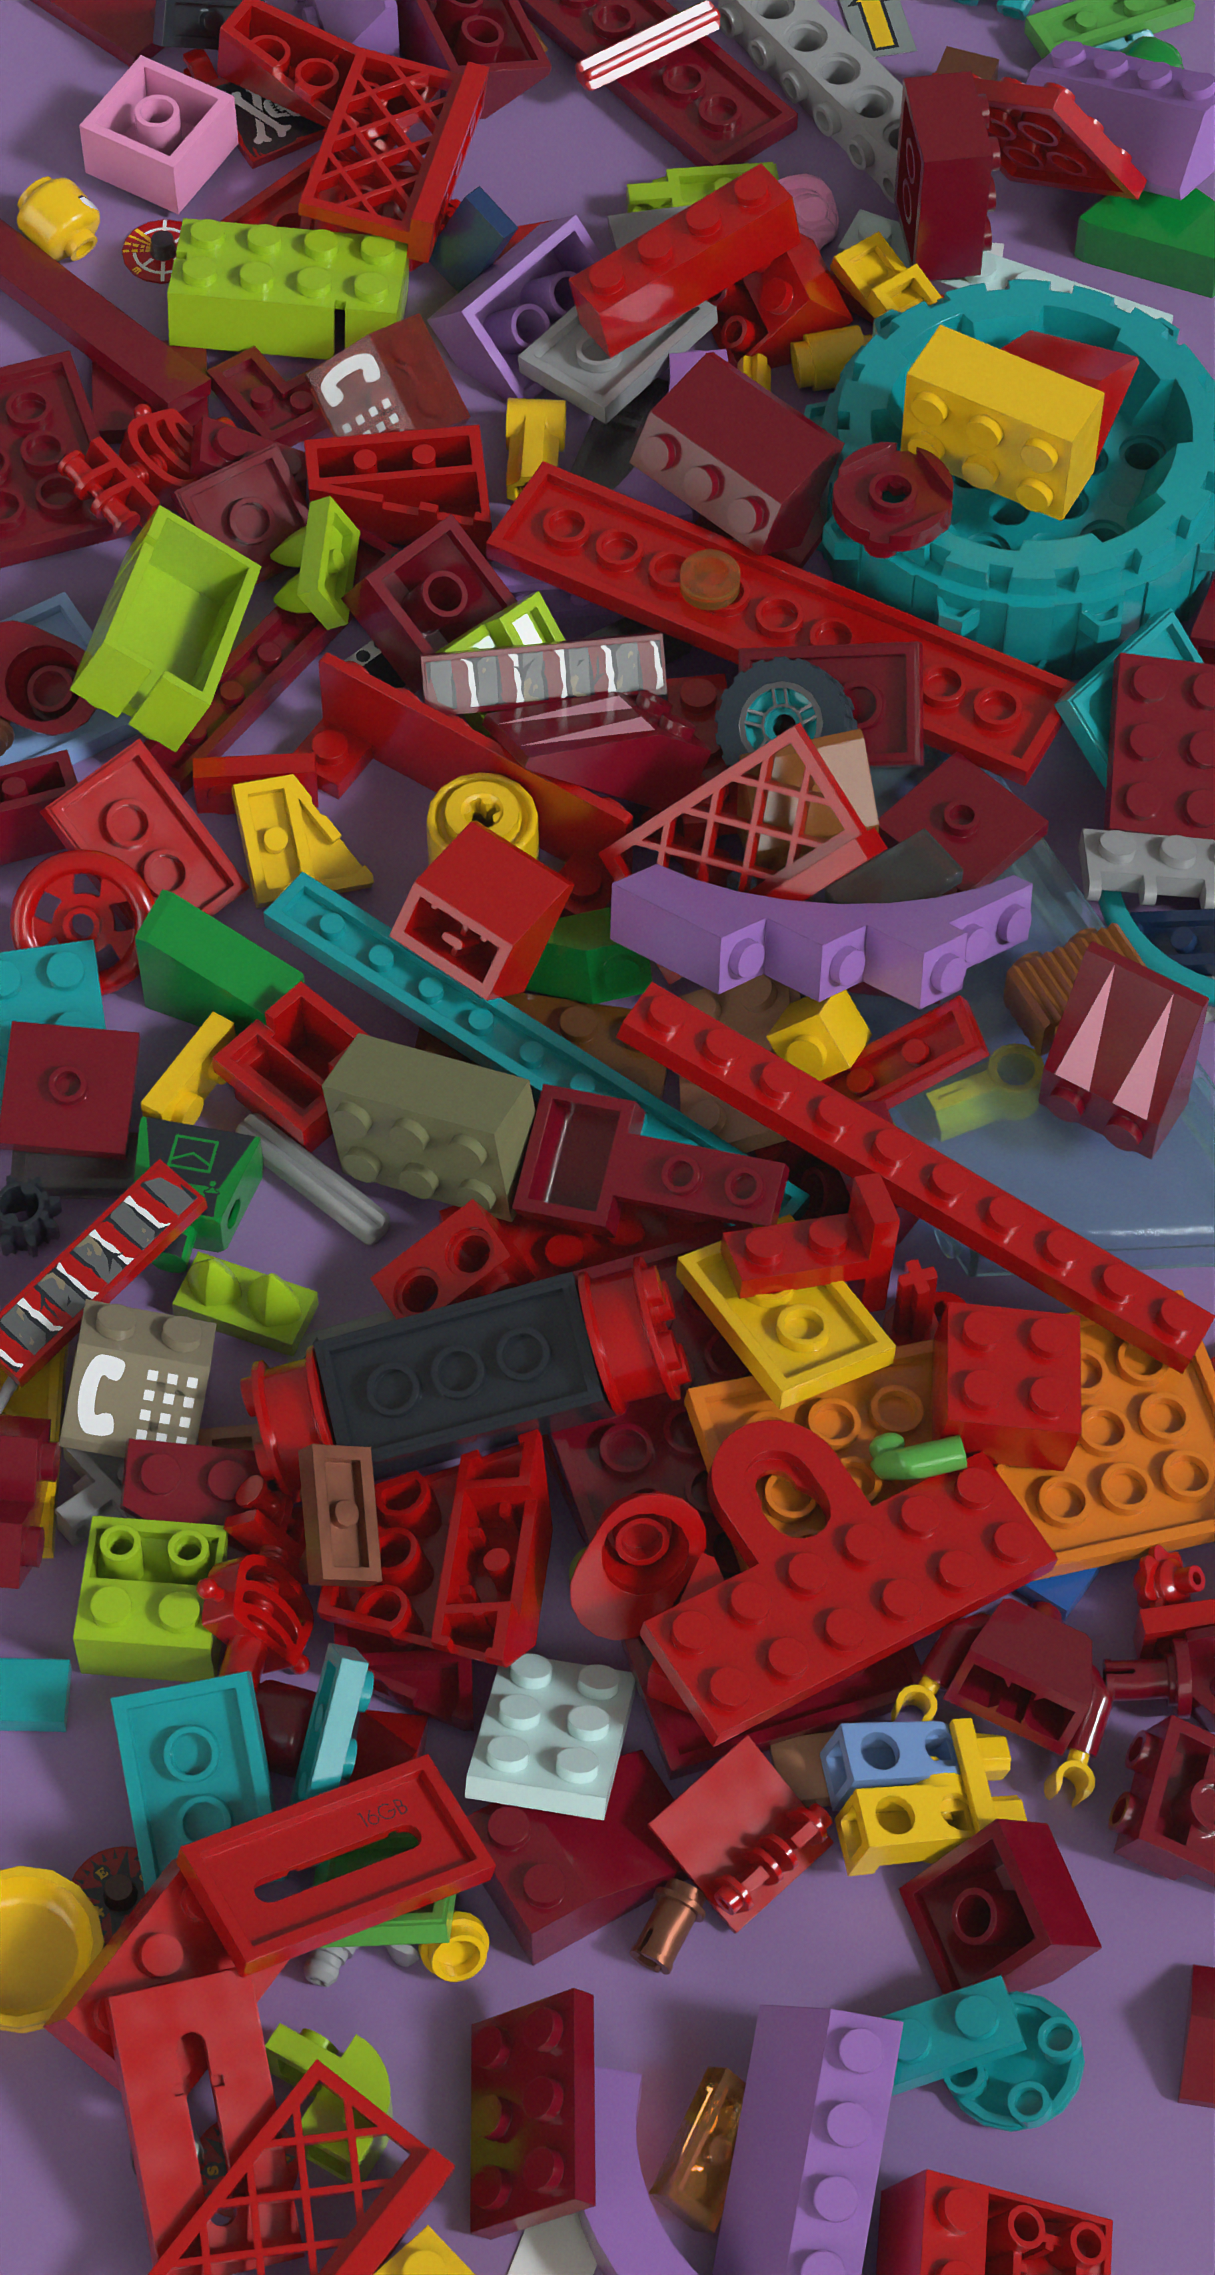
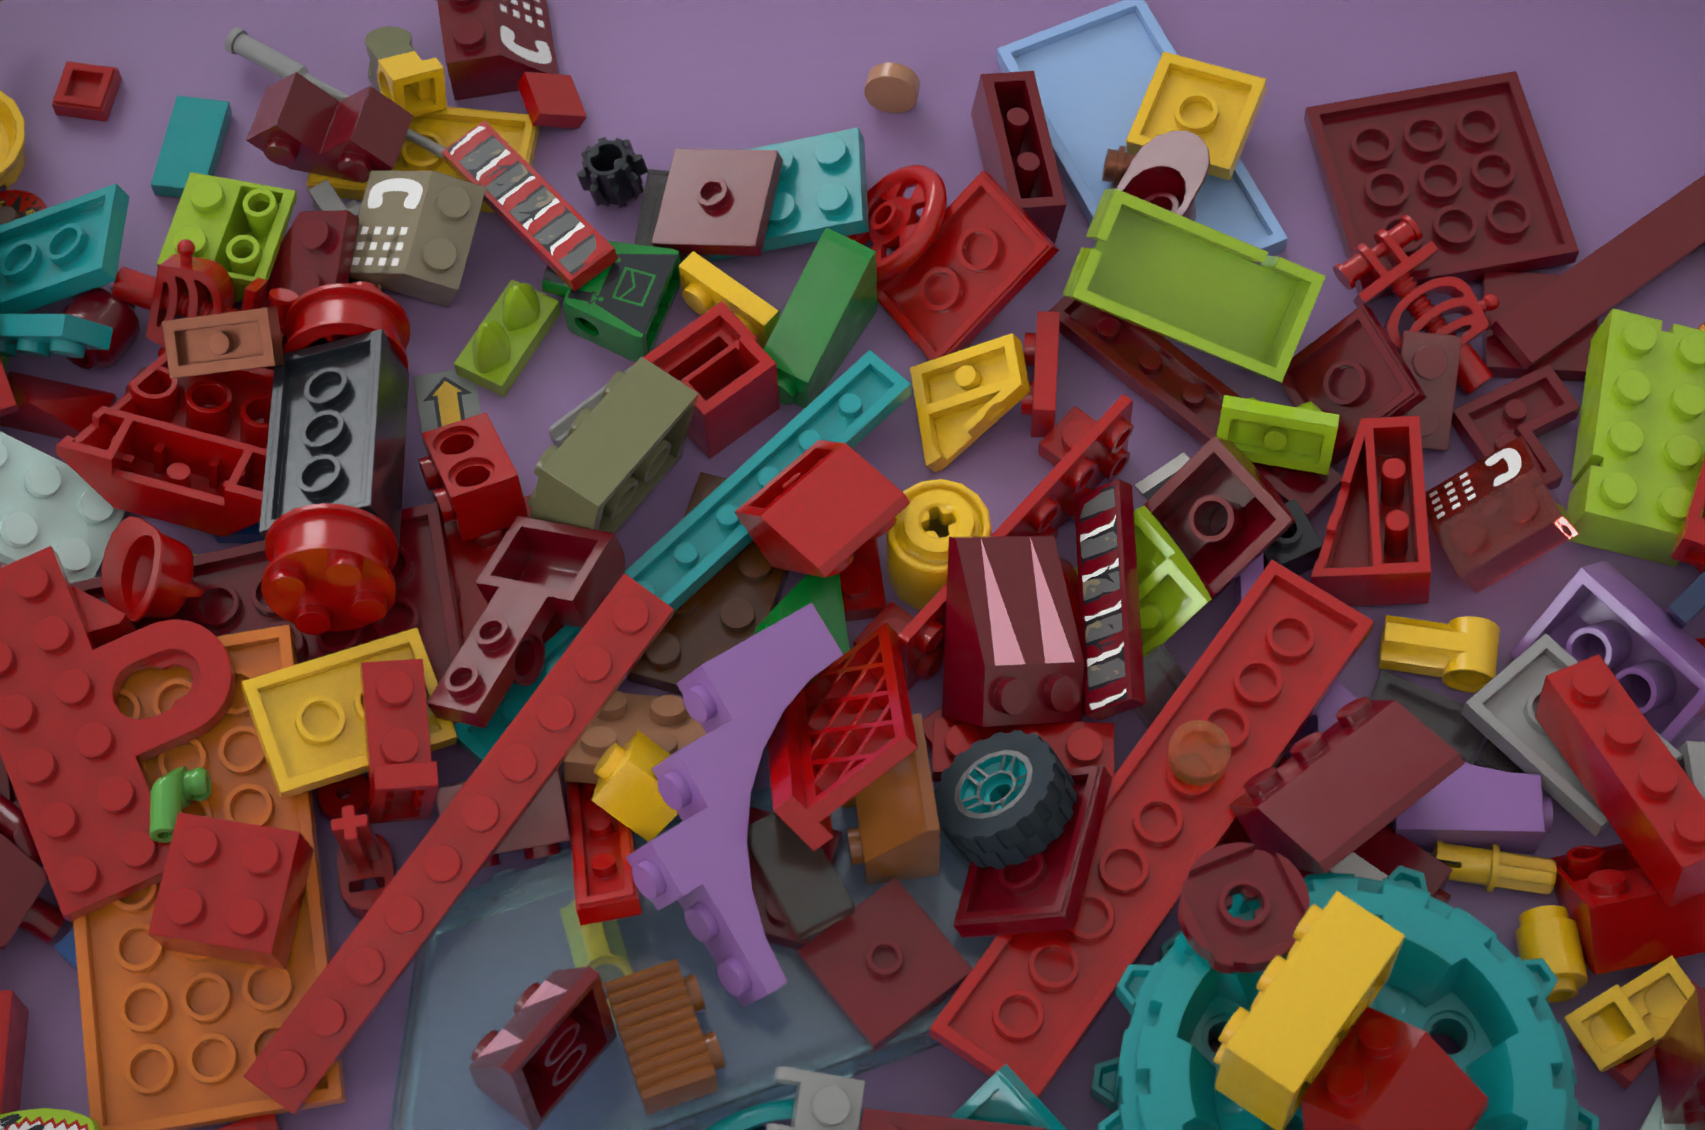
camera: 100 degrees right, 5 degrees up
red plant [1133,1544,1205,1609] -> none

